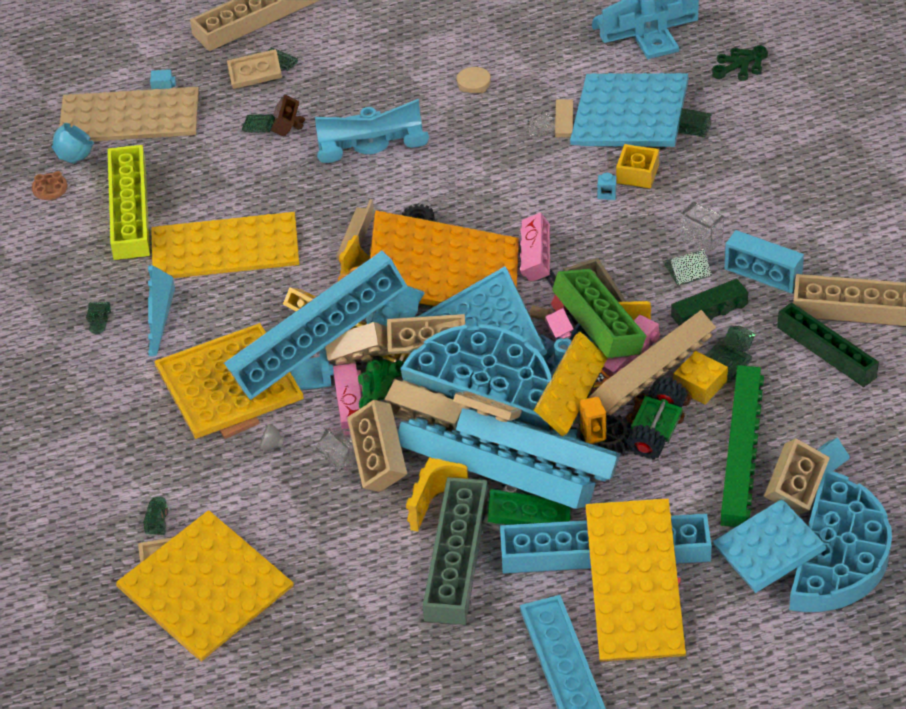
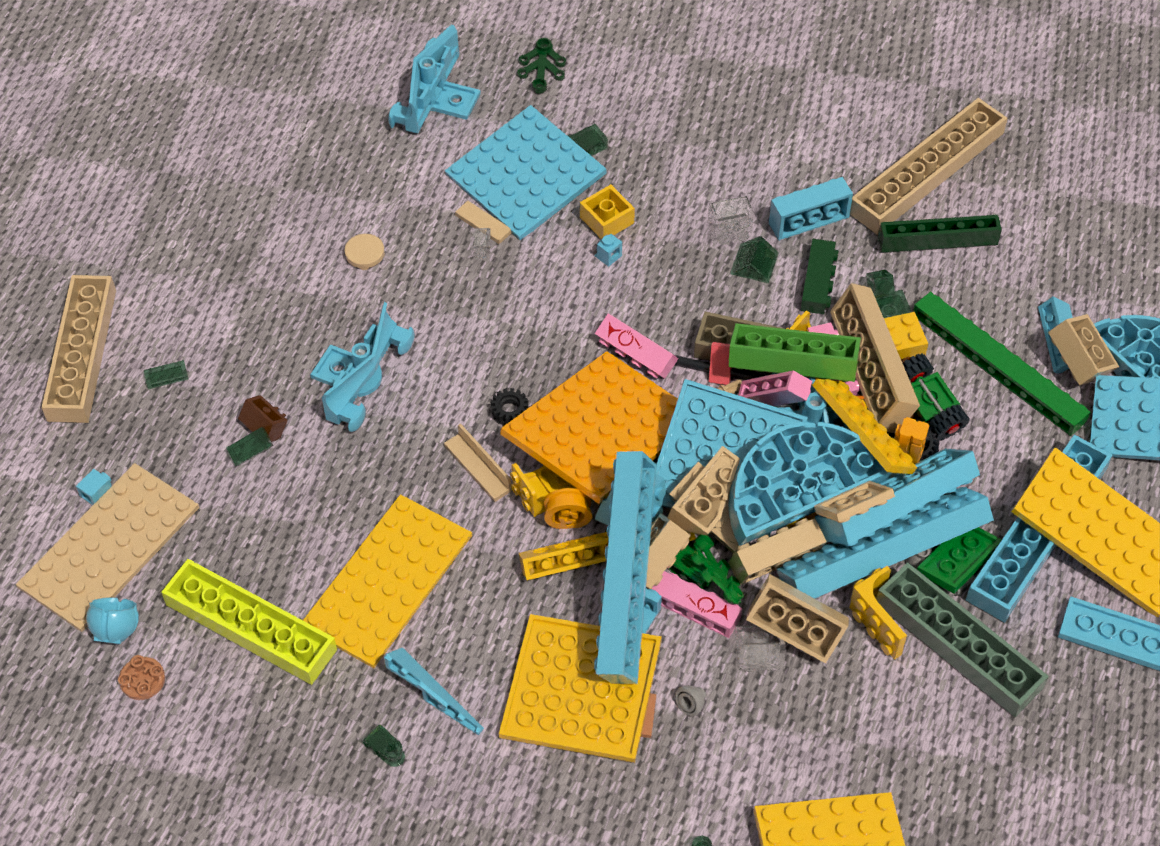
camera: 55 degrees left, 10 degrees up
tan plate [227,49,282,89] -> none

